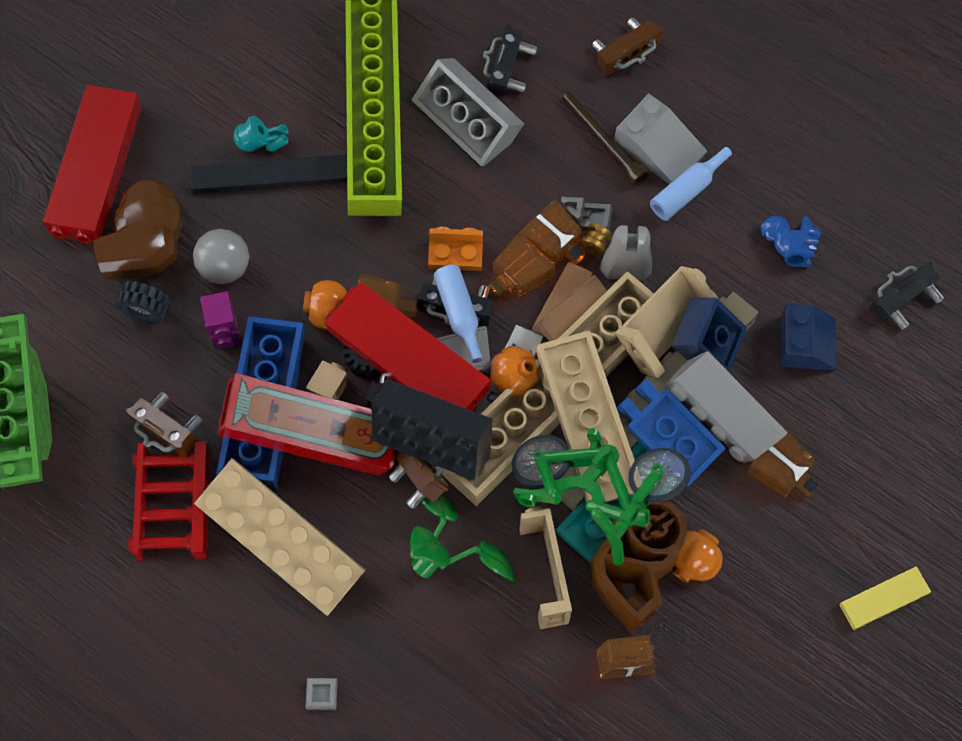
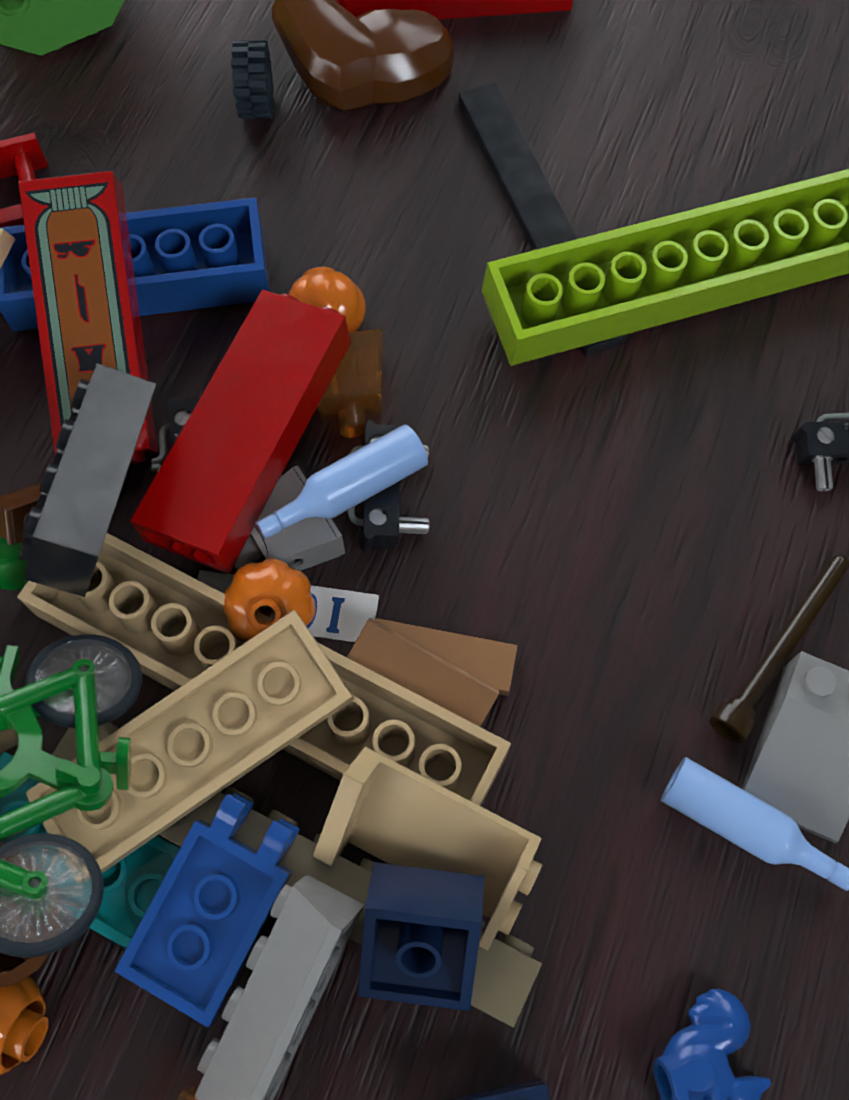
camera: 75 degrees right, 0 degrees up
piece [126,392,202,458] -> none
light grey piece [193,229,250,284] -> none
magenta piece [200,291,241,349] -> none
teal piece [233,116,288,152] -> none
tan brick [306,361,349,400] -> none
light grey slope [412,58,524,166] -> none
orange bracket [428,227,483,271] -> none
clear orange torso [488,232,555,298] -> none
clear orange torso [519,199,585,265] -> none
dark grey slope [561,197,613,230] -> none
pearl gold wheel [579,224,612,257] -> none
light grey piece [600,225,652,281] -> none

